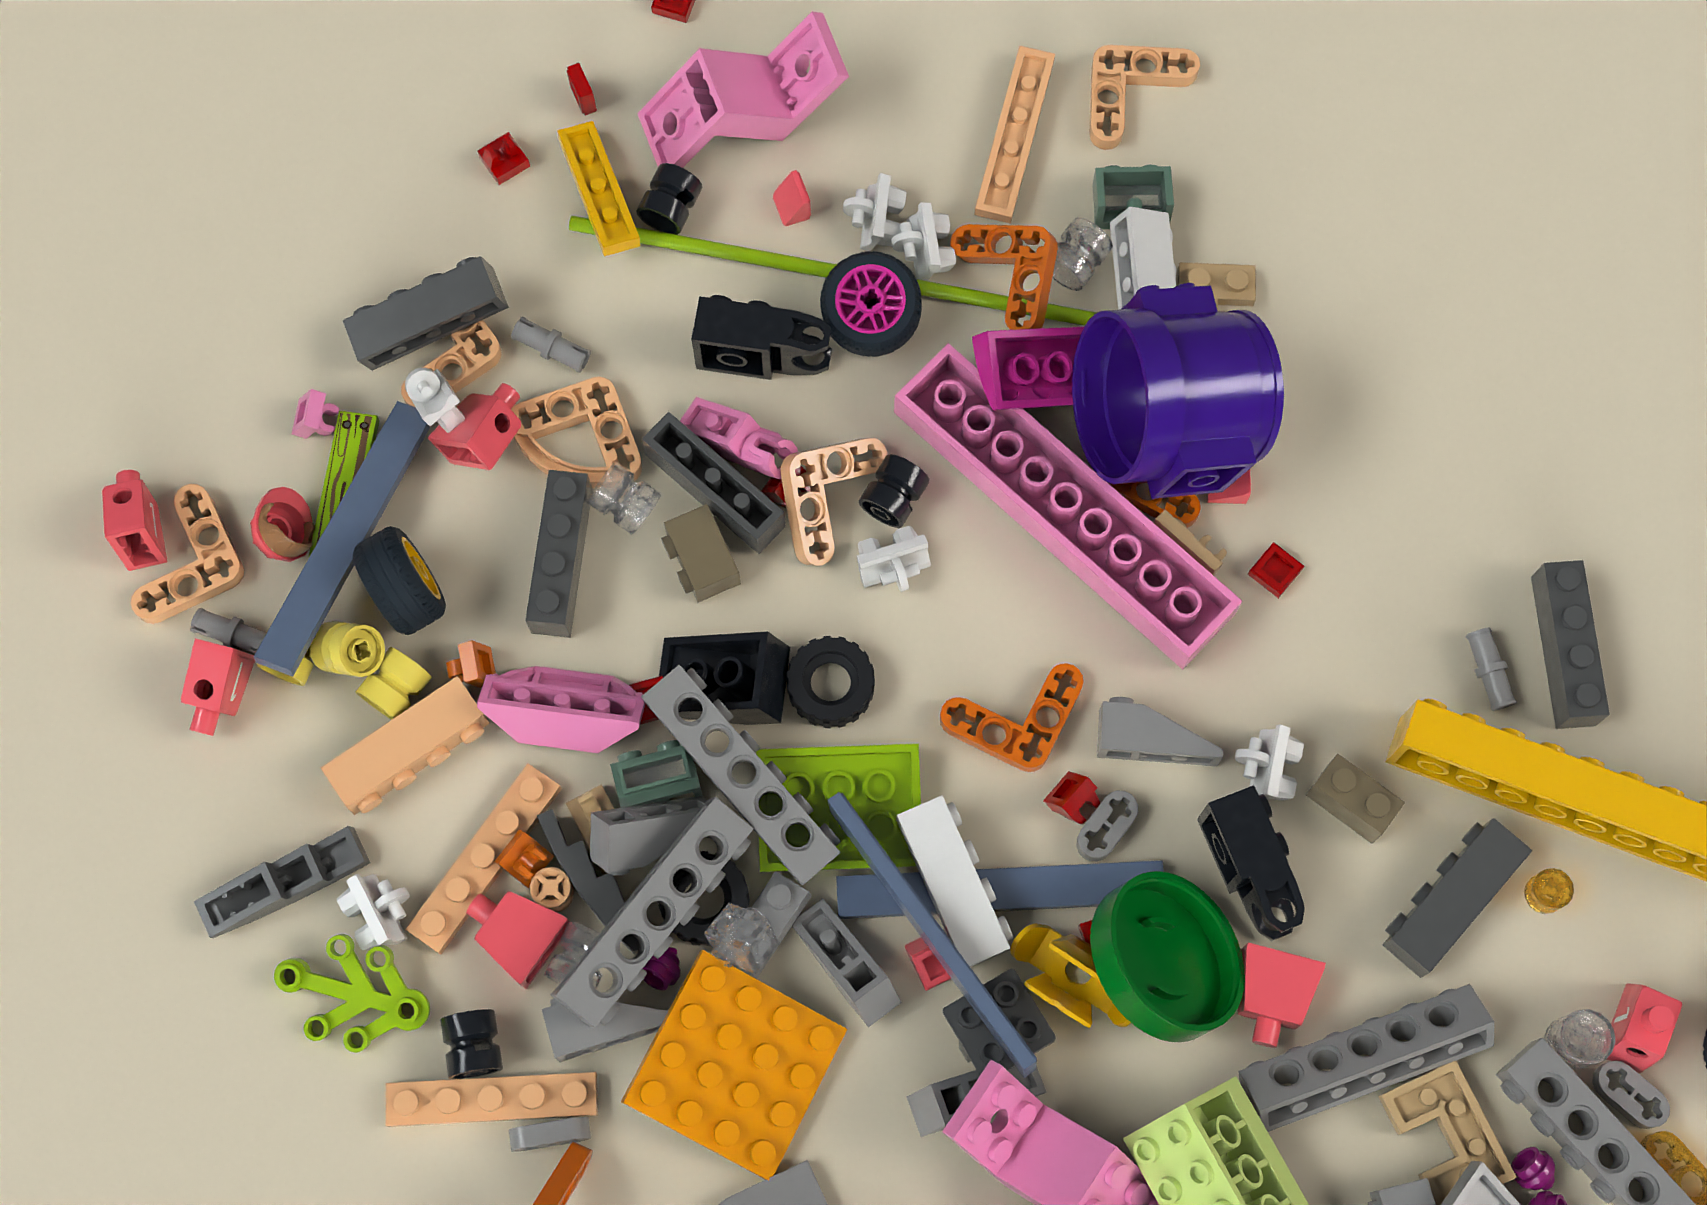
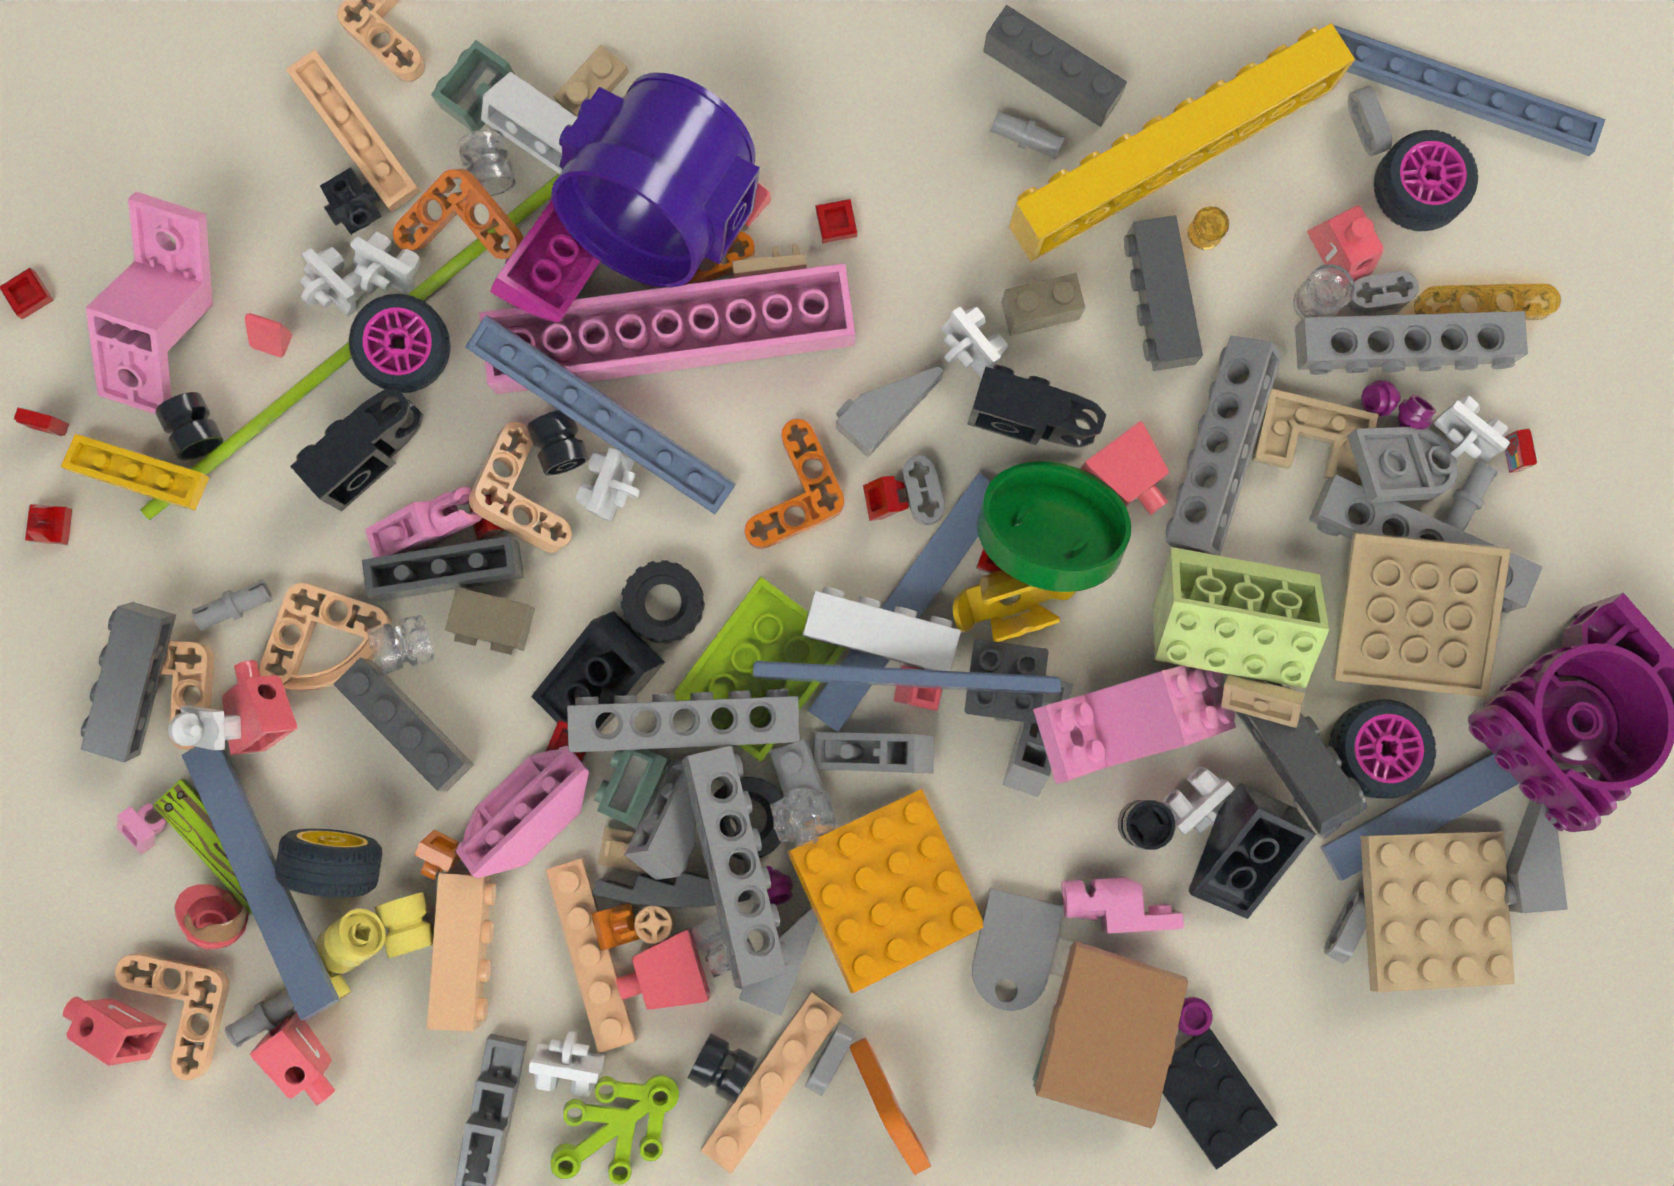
camera: 50 degrees left, 10 degrees up
none -> black brick [320,167,382,235]
none -> sand blue tile [465,315,736,514]

